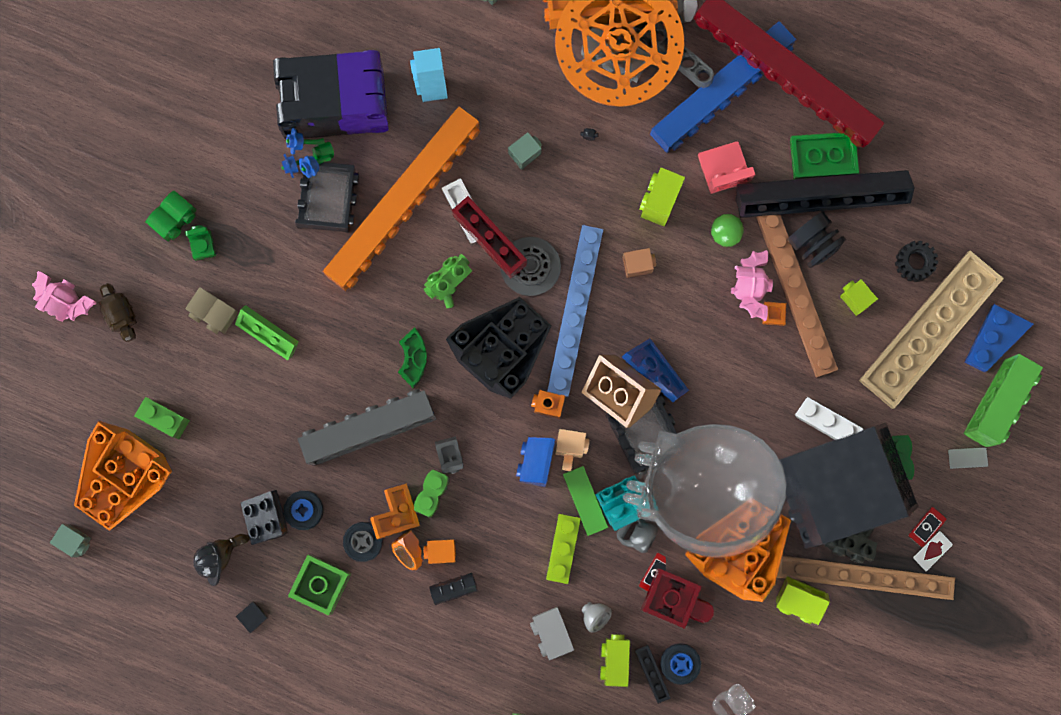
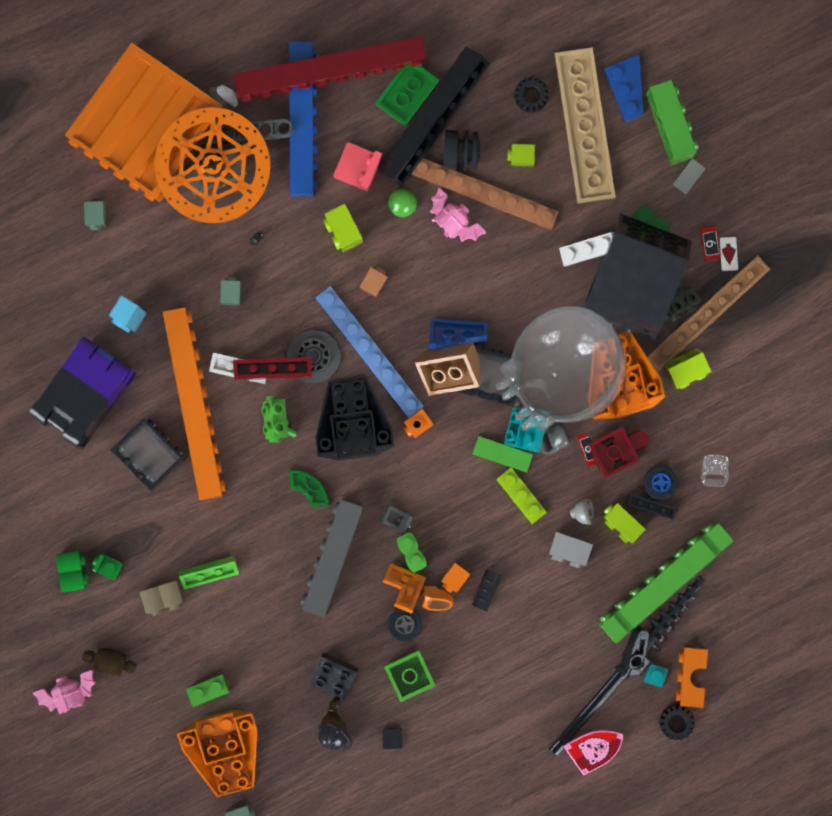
camera: 45 degrees left, 5 degrees up
blue plant [281,128,334,178] -> none
black wheel [283,490,324,530] -> none
blue slope [516,437,555,487] -> none
light nougat brick [555,429,590,471] -> none
orange tile [763,302,786,326] -> none

